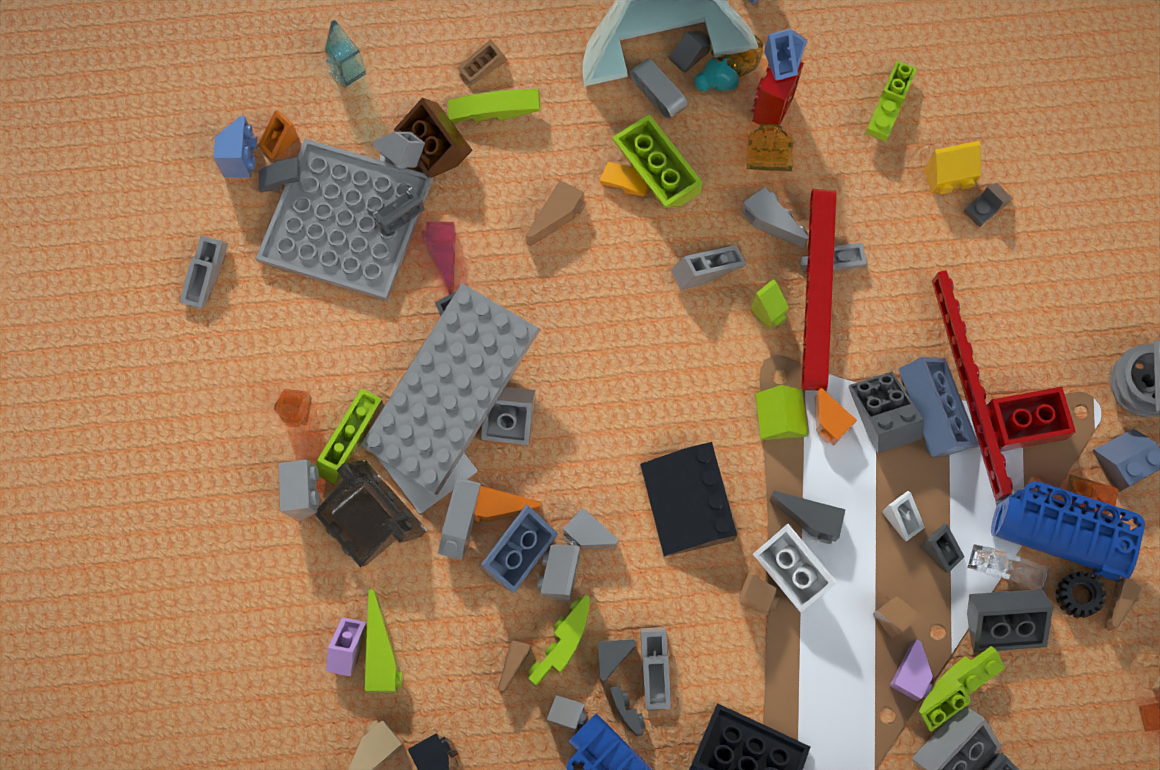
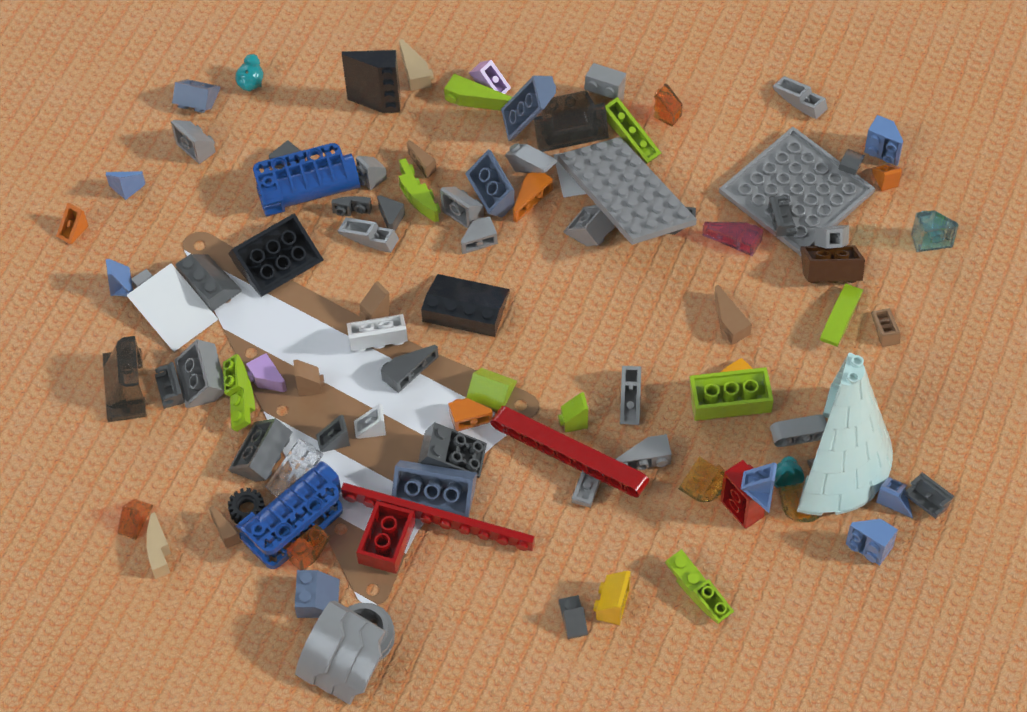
camera: 120 degrees right, 15 degrees down
none -> sand blue slope [501,76,556,141]

